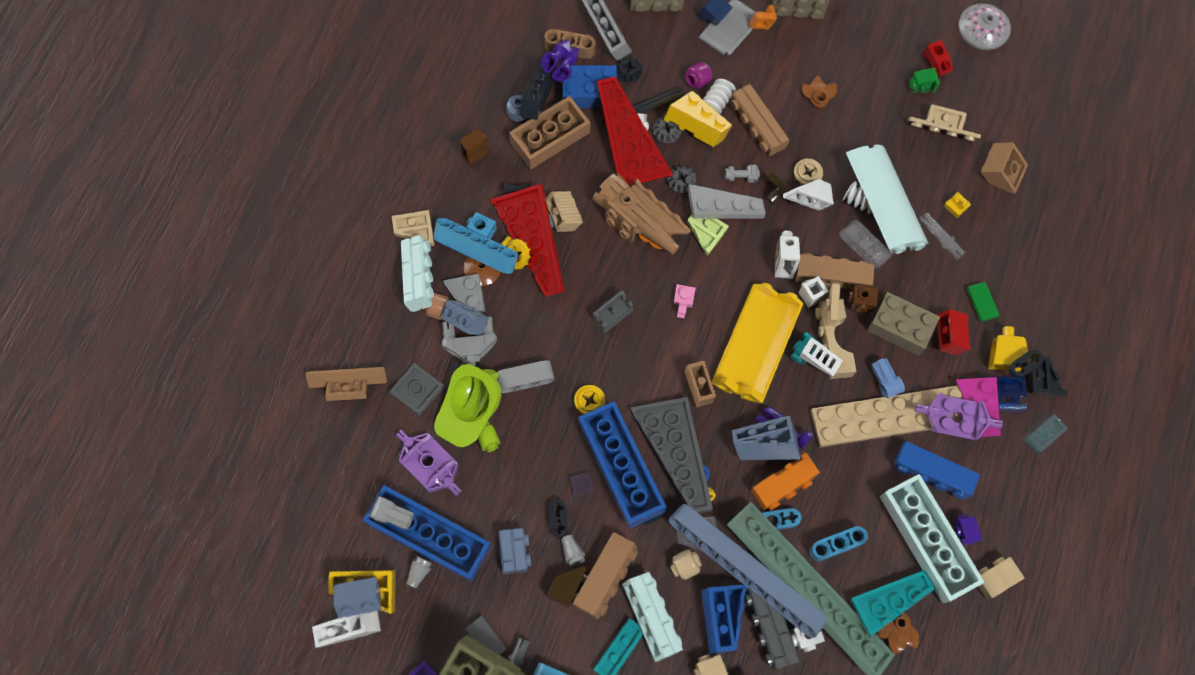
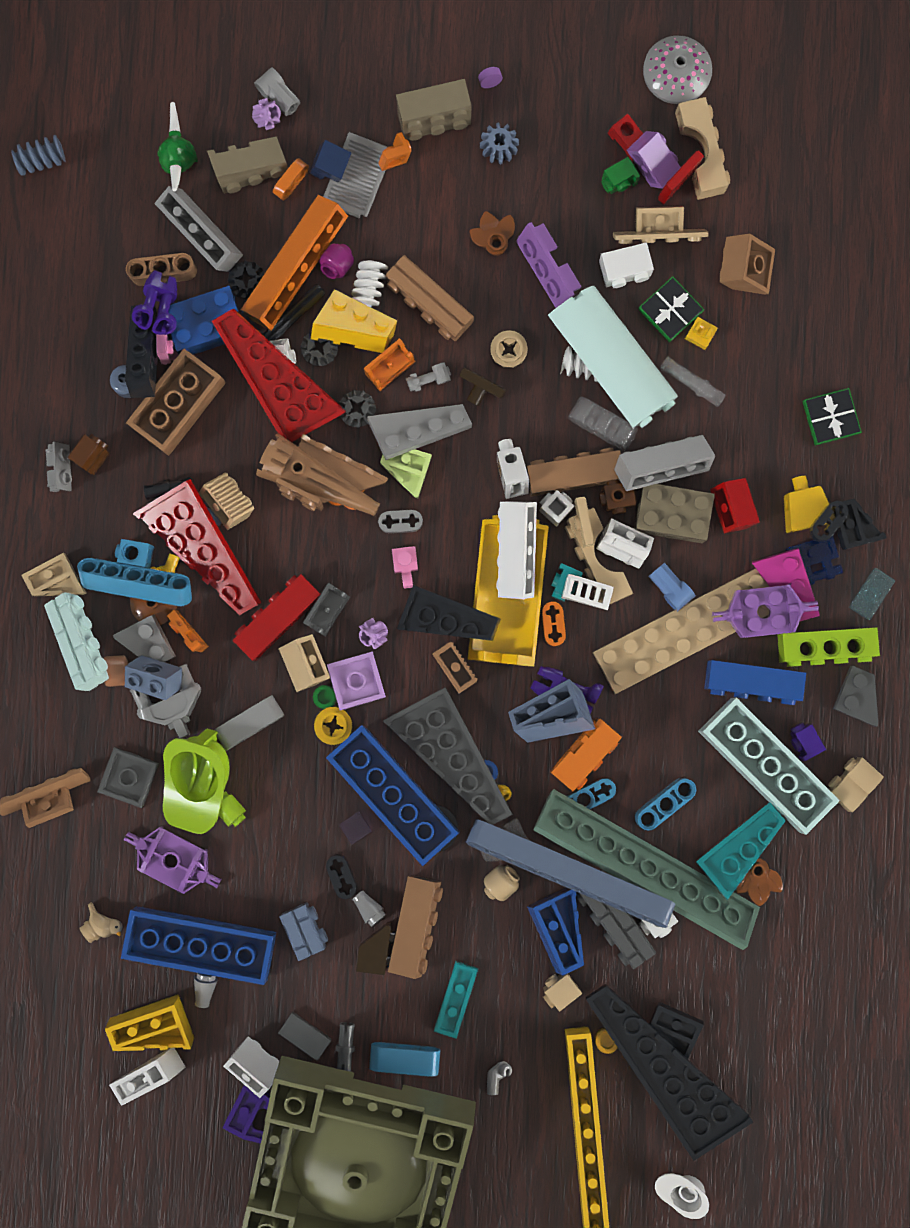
camera: 15 degrees left, 15 degrees up
sand blue brick [334,577,381,618] -> none
light grey piece [369,497,414,530] -> none
yellow gear [506,239,531,269] -> none
light aqua brick [622,572,683,662] -> none
white slope [783,179,833,210] -> none
green tile [966,282,1000,323] -> none
none -> light grey hinge [45,442,72,492]
none -> tan animal [80,902,123,943]
none -> bright pink plate [156,334,179,365]
none -> orange wing [167,610,209,653]
none -> white brick [223,1036,279,1098]
none -> red brick [233,574,321,662]
none -> orange brick [241,195,348,331]
none -> orange beam [273,158,309,200]
none -> tan brick [279,634,330,692]
none -> green tile [313,685,337,709]
none -> lavender plate [327,652,386,711]
none -> lavender gear [359,618,388,649]
none -> orange hinge [364,338,415,391]
none -> light grey beam [378,510,423,533]
none -> black wing [397,585,501,641]
none -> sand blue gear [480,122,519,165]
none -> white brick [496,501,537,599]
none -> medium lavender brick [516,222,581,308]
none -> orange beam [542,602,566,647]
none -> white brick [596,518,654,569]
none -> white brick [599,242,654,288]
none -> light grey brick [614,435,715,491]
none -> medium lavender brick [627,131,681,188]
none -> black tile [638,276,704,343]
none -> red tile [658,150,704,205]
none -> tan arch [675,97,730,200]
none -> lime brick [777,628,880,667]
none -> black tile [802,388,862,446]
none -> dark grey wing [833,666,879,727]

